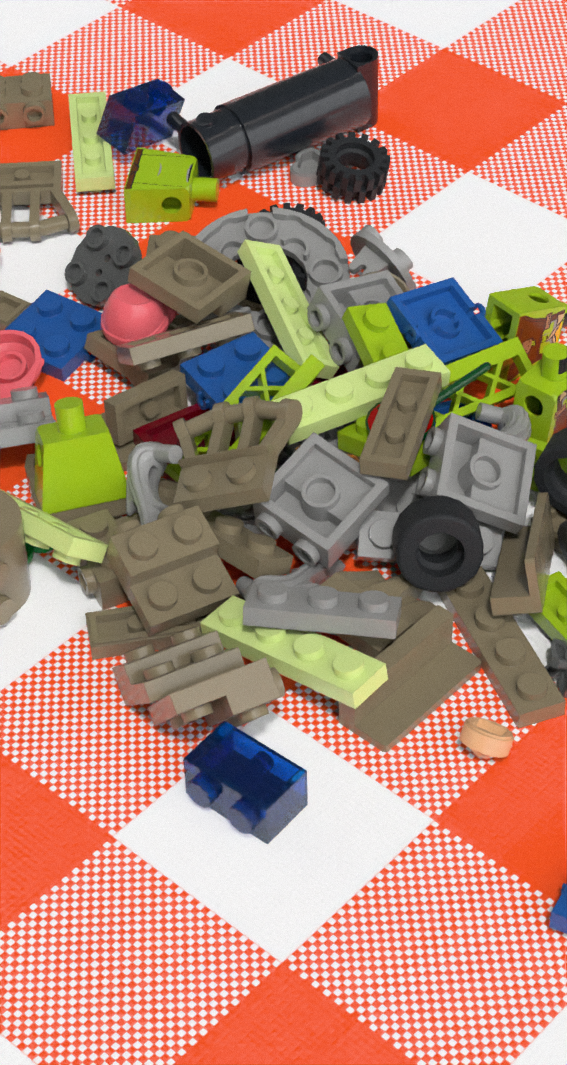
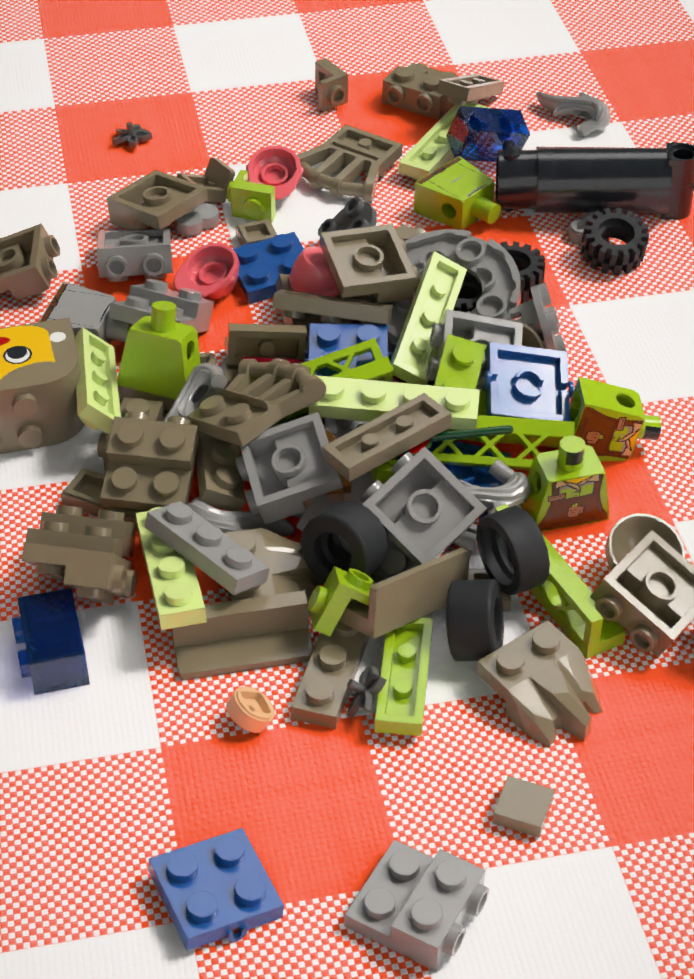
camera: 35 degrees right, 0 degrees up
none -> lime bracket [307,566,374,637]
none -> dark tan plate [437,74,505,105]
none -> light grey piece [536,92,611,137]

